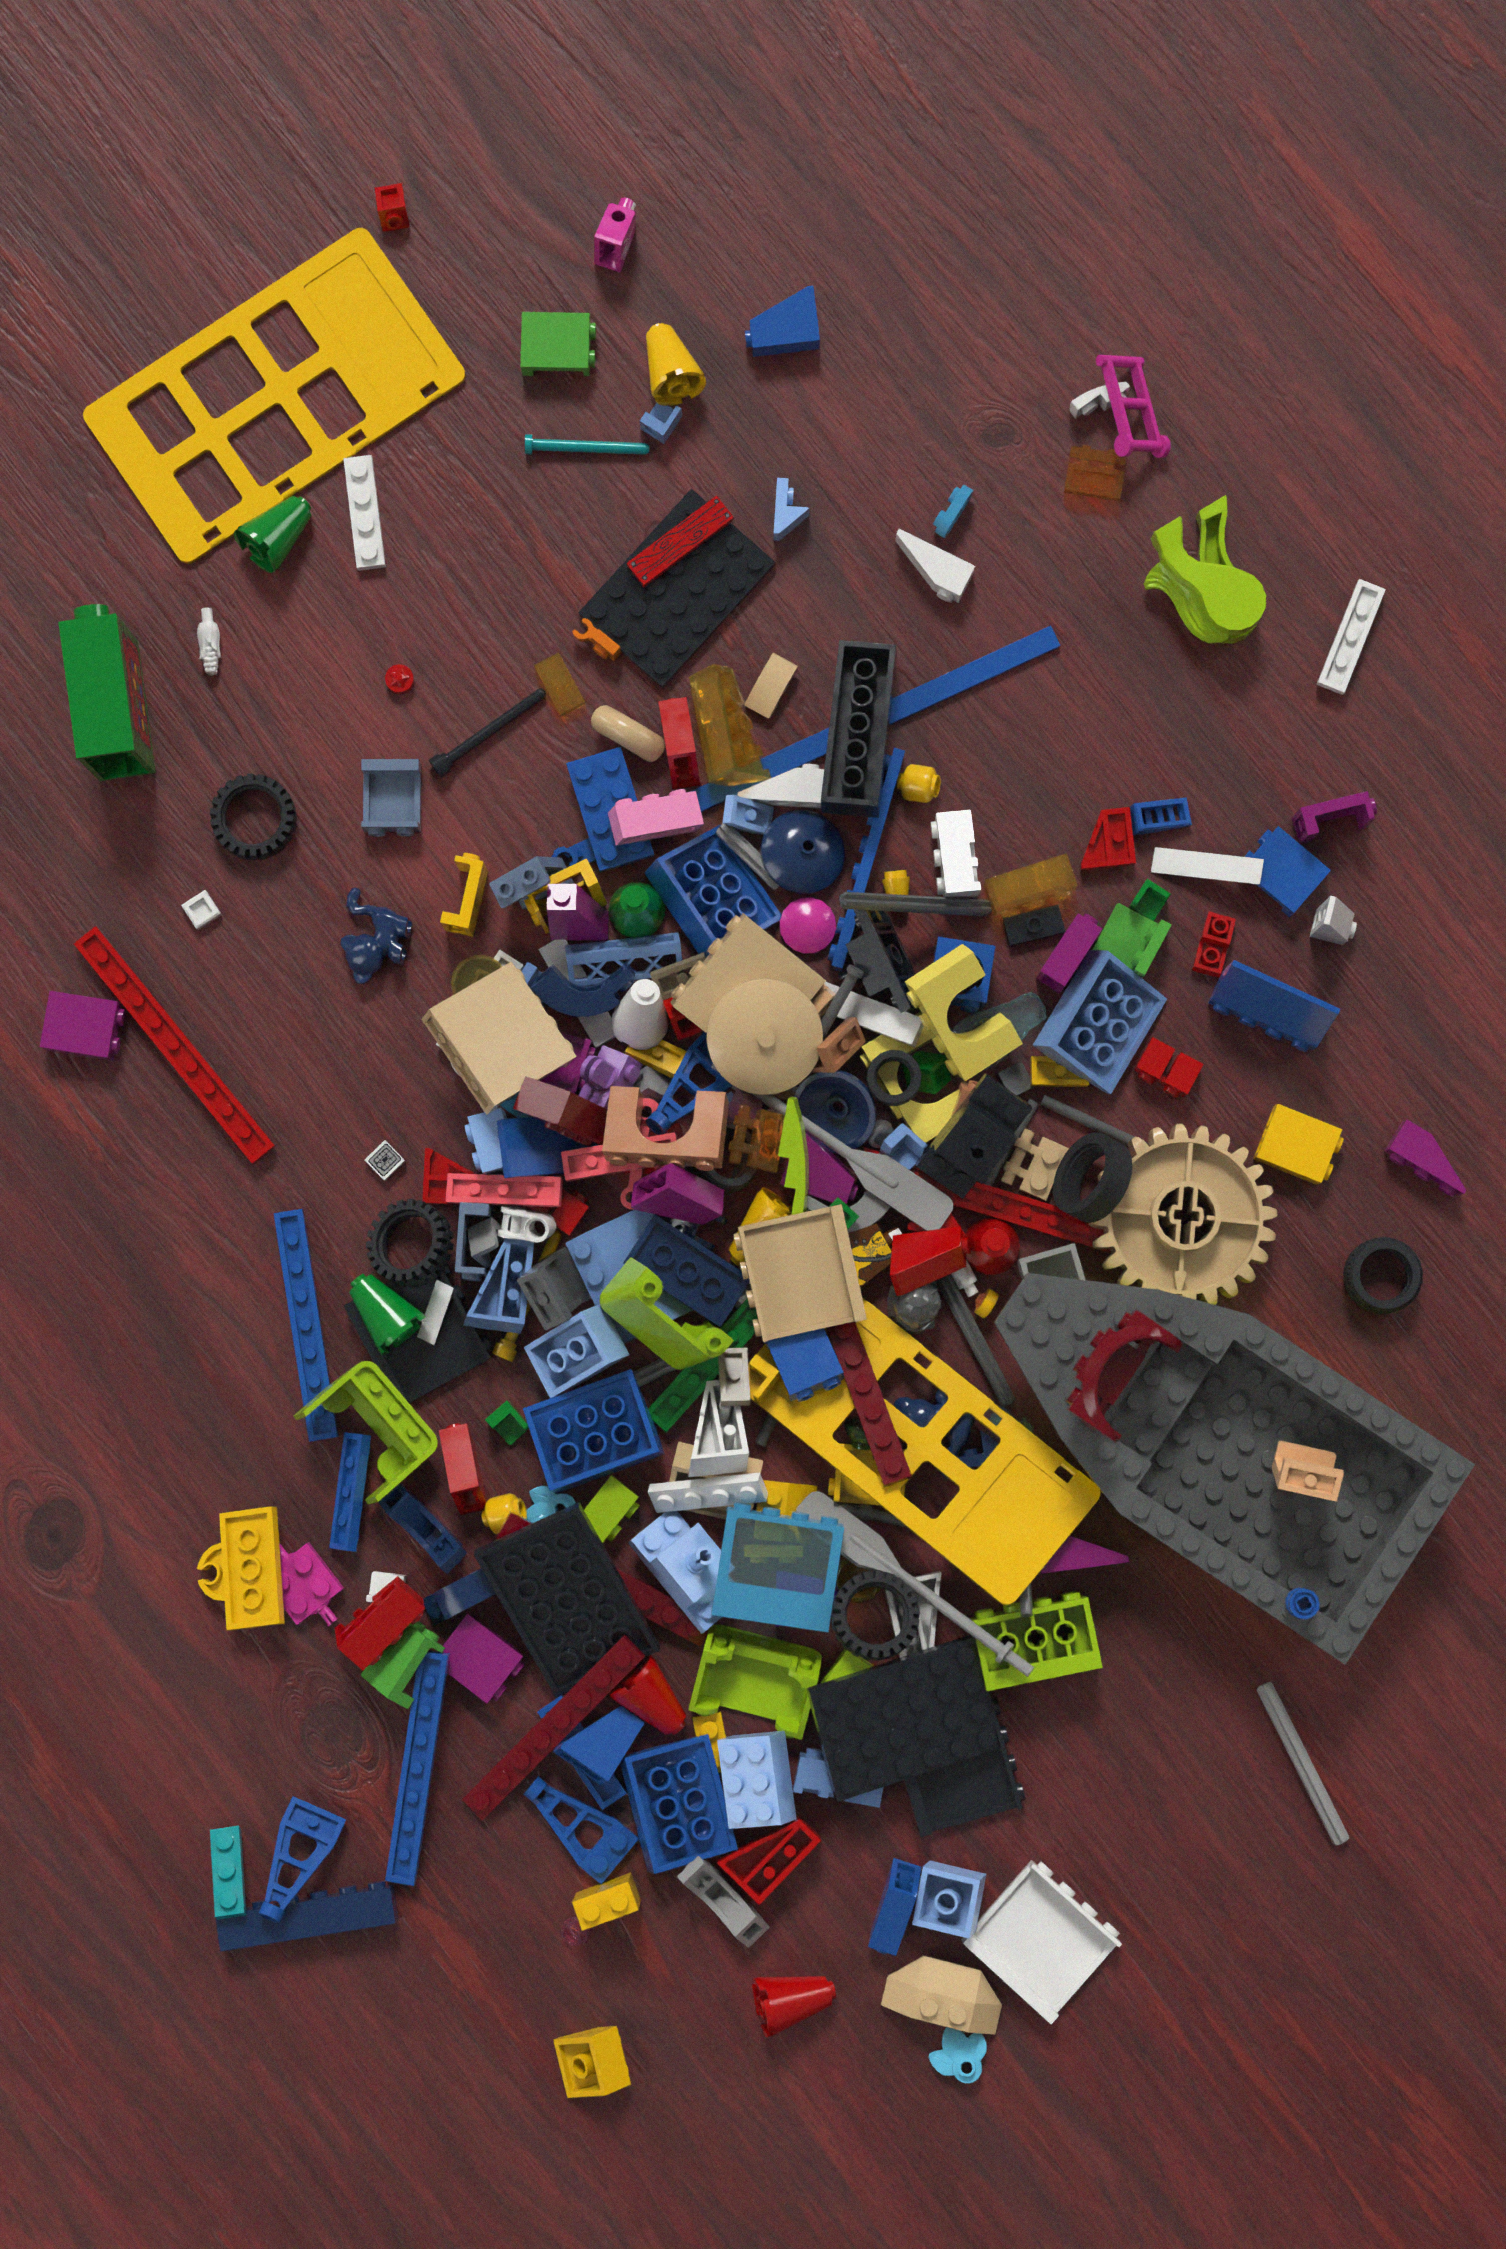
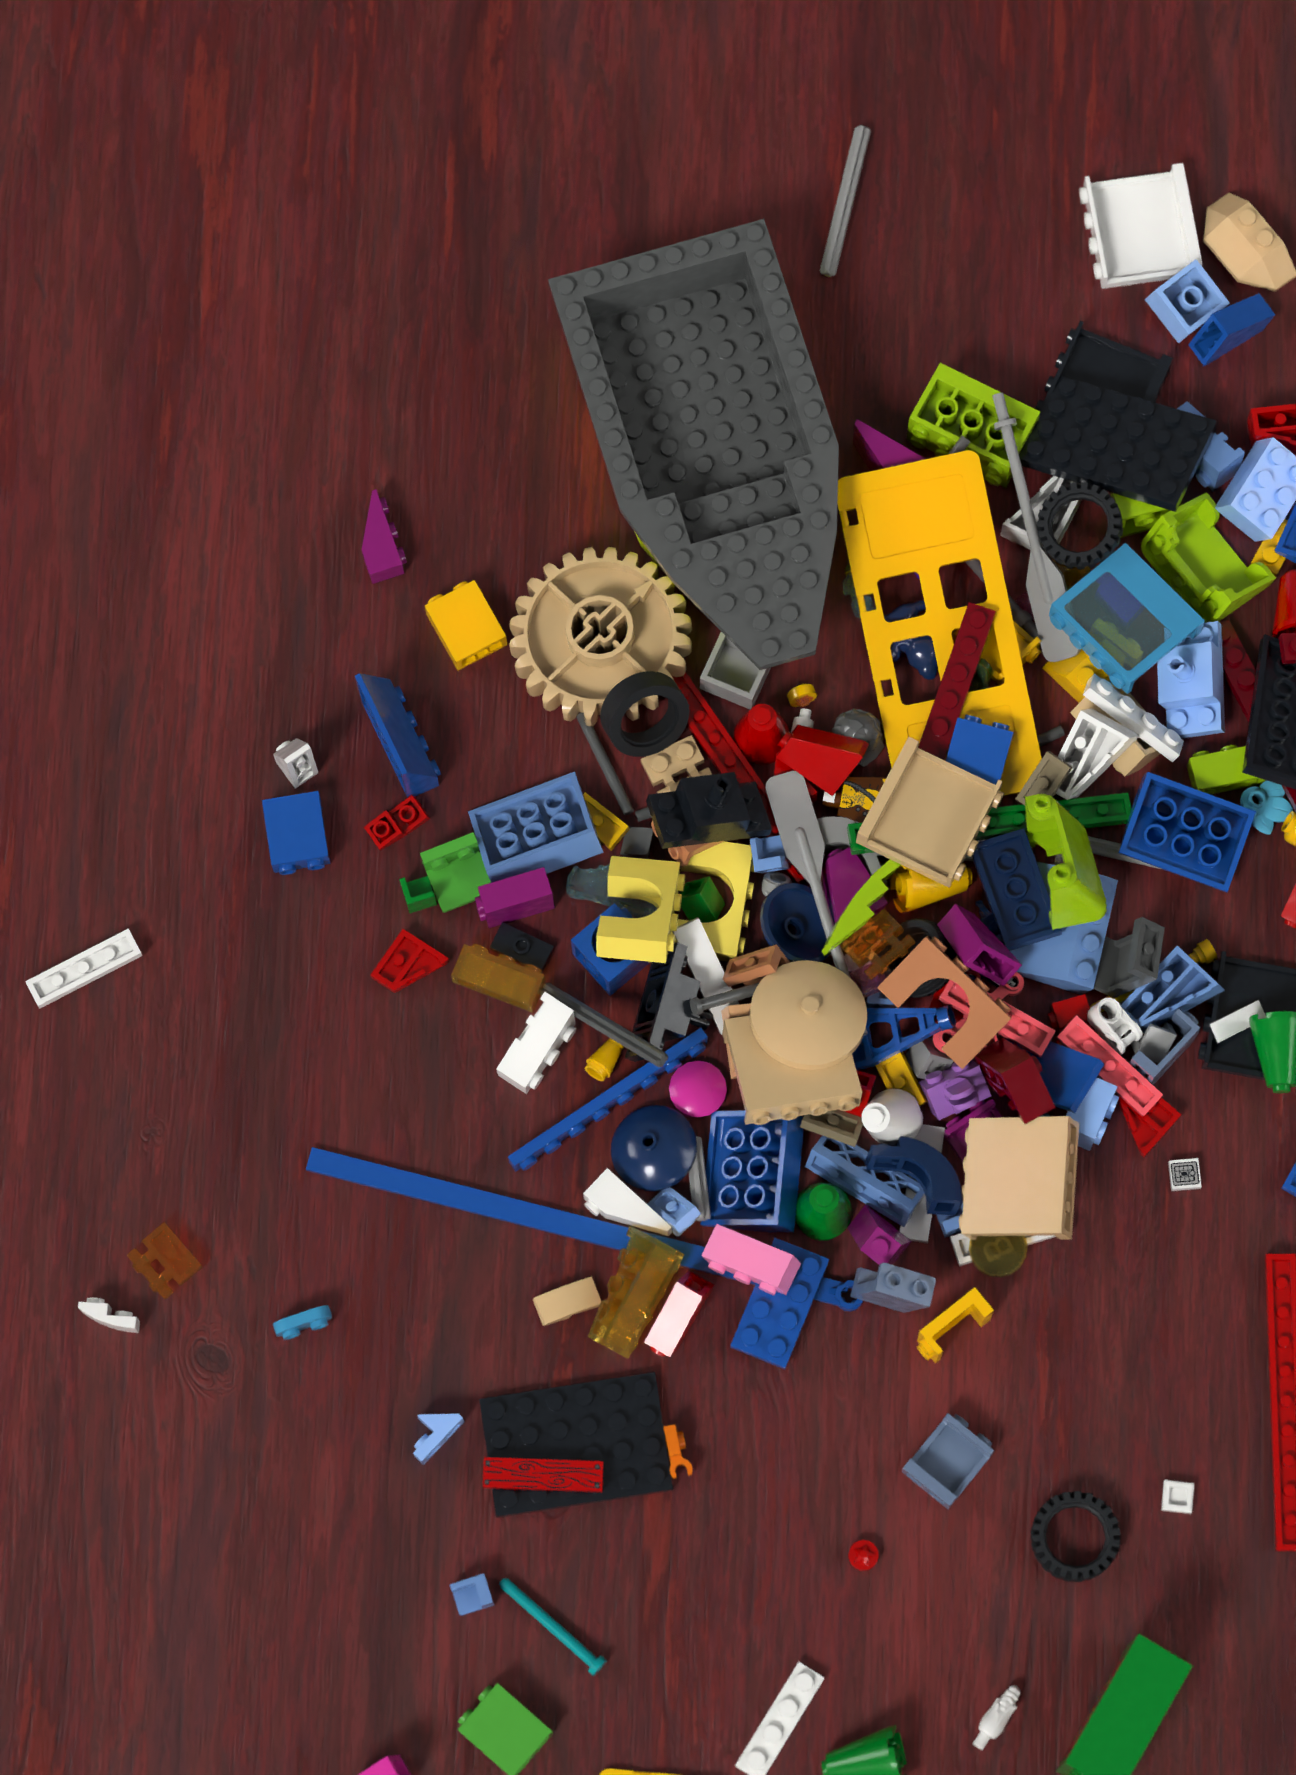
camera: 140 degrees left, 10 degrees down
dark blue animal [341,887,413,984] -> none
black tyre [366,1199,454,1287] -> none
black piece [428,688,546,778] -> none
green panel [485,1401,529,1445] -> none
yellow panel [524,859,607,934] -> none
light blue brick [524,1304,630,1398] -> none
clear yellow tile [534,652,585,717] -> none
tan cylinder [591,705,665,762] -> none
yellow cone [646,323,706,406] -> none
blue slope [745,286,820,357] -> none
yellow panel [749,1354,780,1405] -> none
black brick [820,640,897,818] -> none
black tyre [866,1050,922,1106] -> none
white slope [896,529,975,603] -> none
yellow head [897,764,941,803] -> none
medium azure plate [929,2027,987,2084] -> none
dark grey axle [936,1274,1015,1406] -> none
dark blue slope [957,1430,999,1467] -> none
dark red piece [1066,1309,1183,1444] -> none
dark pink piece [1096,355,1171,458] -> none
blue slope [1130,797,1192,836] -> none
red piece [1134,1037,1204,1098] -> none
lime animal [1144,495,1266,644] -> none
white sticker [1151,847,1264,884] -> none
light nougat panel [1272,1441,1344,1502] -> none
blue wheel [1285,1587,1320,1619] -> none
magenta panel [1292,791,1377,845] -> none
black tyre [1343,1237,1423,1314] -> none

